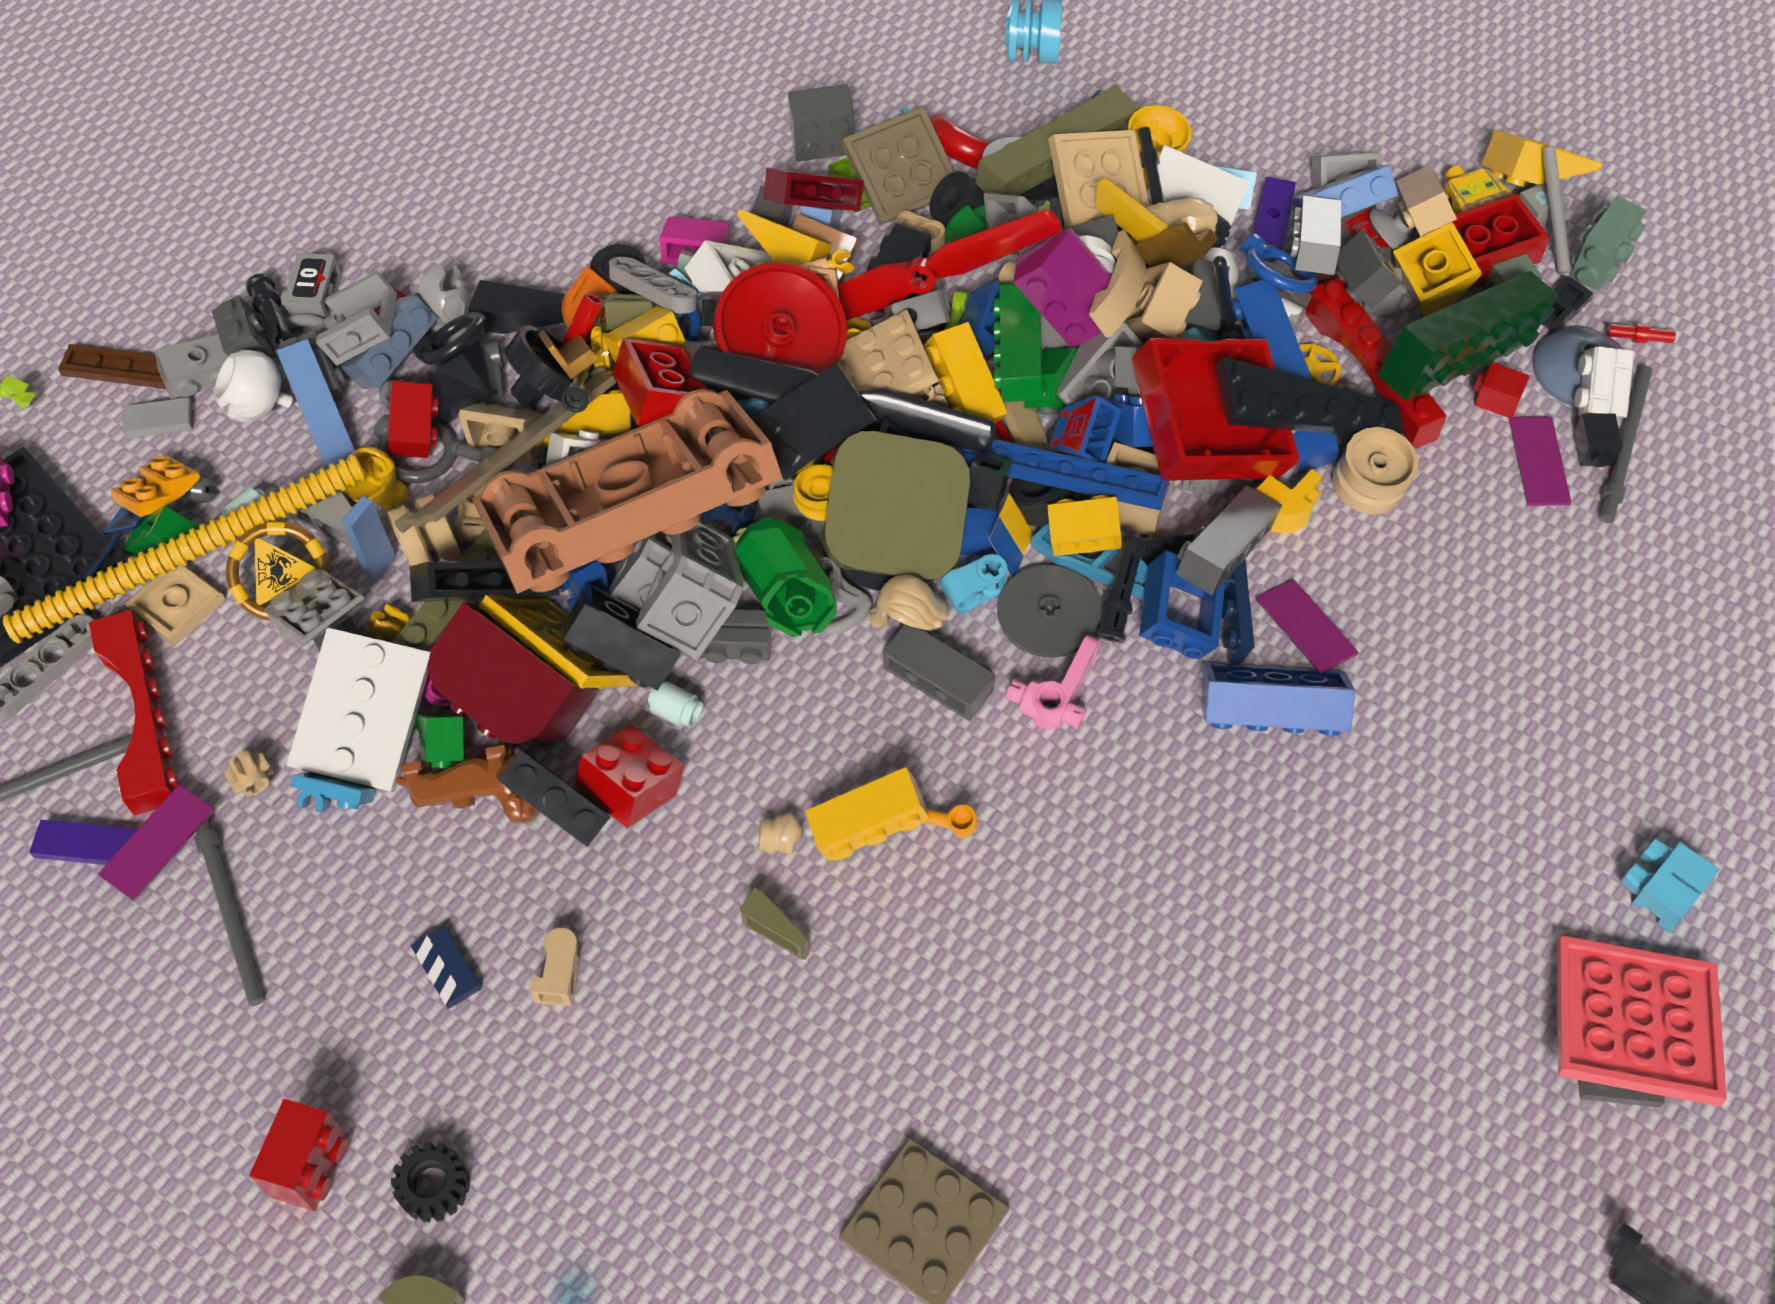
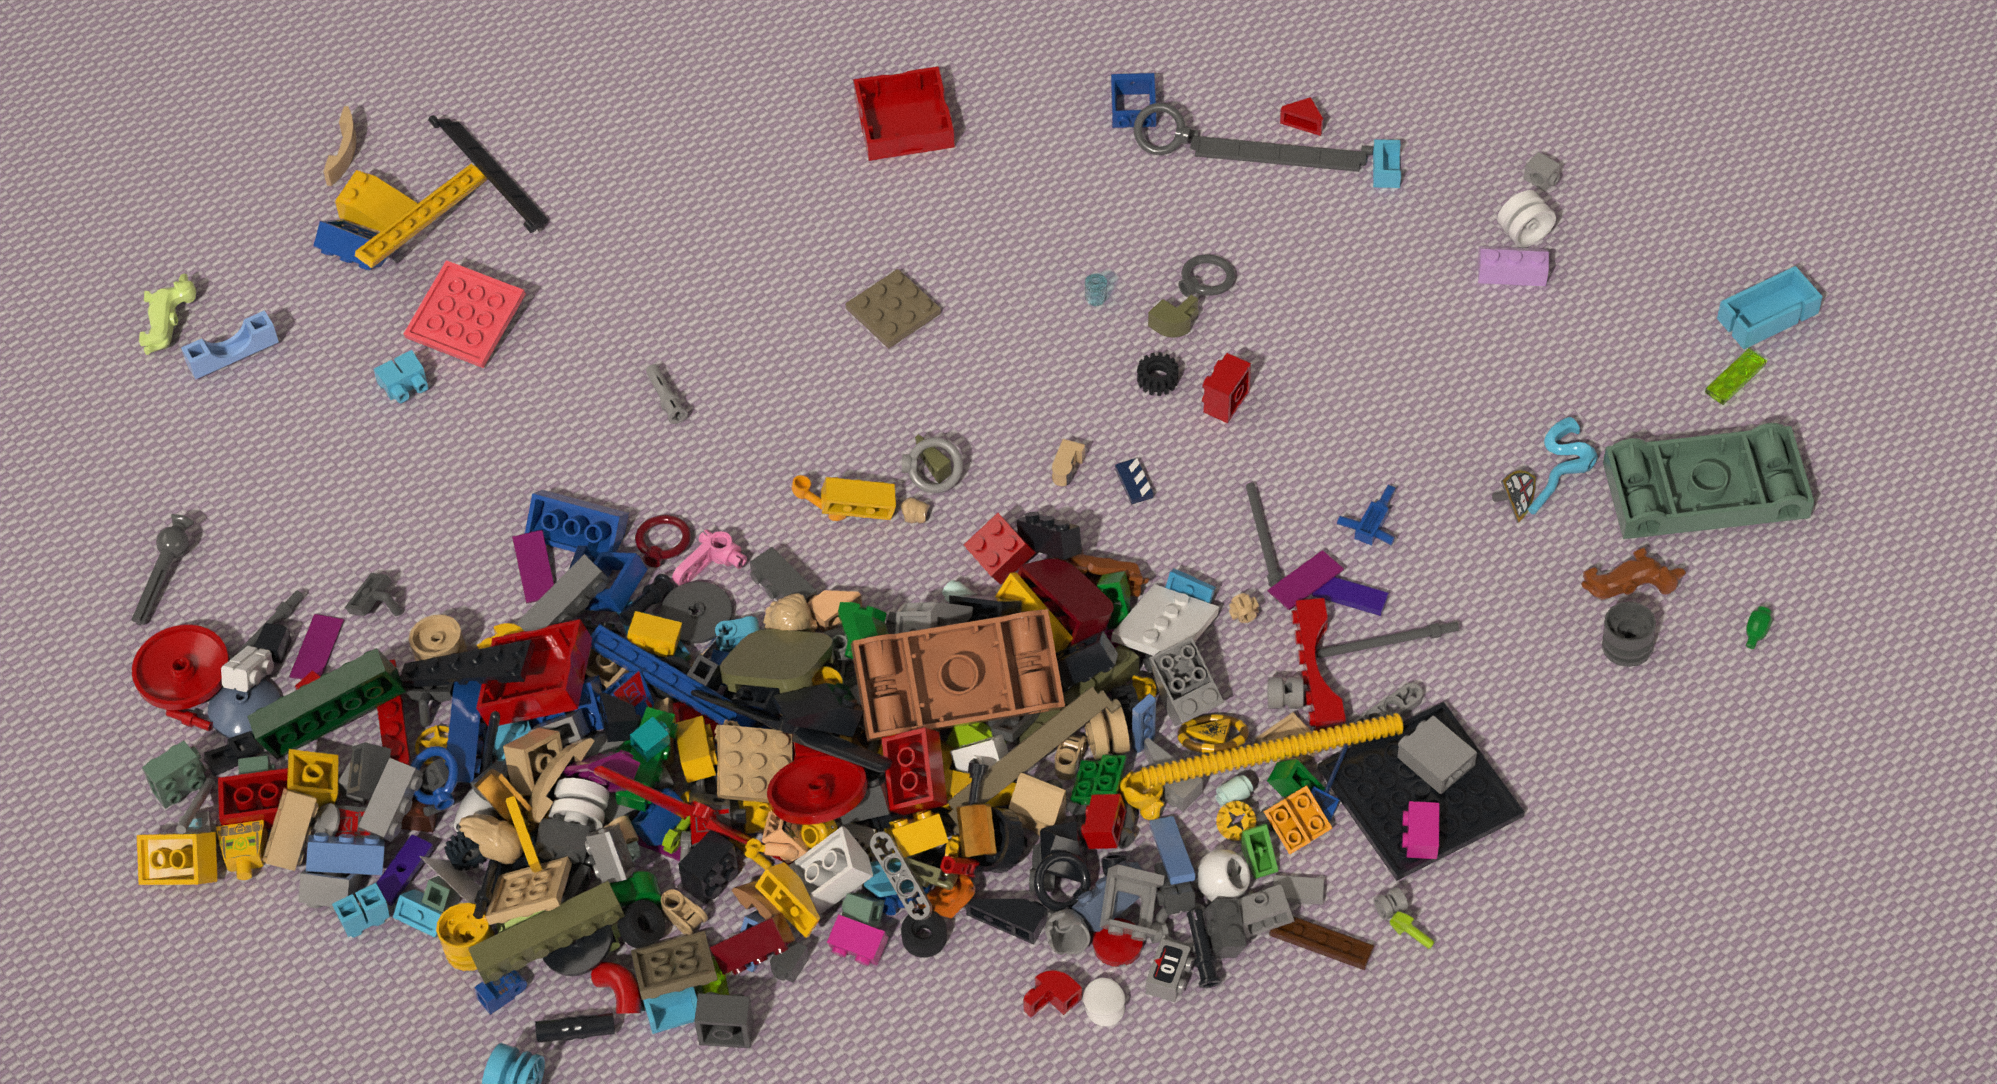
camera: 165 degrees left, 5 degrees down
none -> red dish [132,624,230,710]
none -> medium azure hips [332,883,390,938]
none -> dark grey plate [344,573,402,616]
none -> black axle [535,1012,615,1043]
none -> black slope [599,693,641,742]
none -> teal brick [630,717,670,762]
none -> dark red piece [635,515,691,568]
none -> light grey pin [646,364,688,424]
none -> light nougat slope [807,590,862,632]
none -> light grey piece [902,437,963,493]
none -> red brick [1023,970,1082,1018]
none -> green slope [1070,755,1127,805]
none -> white piece [1083,978,1125,1026]
none -> black tyre [1111,683,1139,729]
none -> yellow gear [1216,801,1256,841]
none -> bright green slope [1241,824,1279,879]
none -> light grey wheel [1267,677,1303,709]
none -> blue piece [1337,485,1396,546]
none -> light grey wheel [1373,887,1409,921]

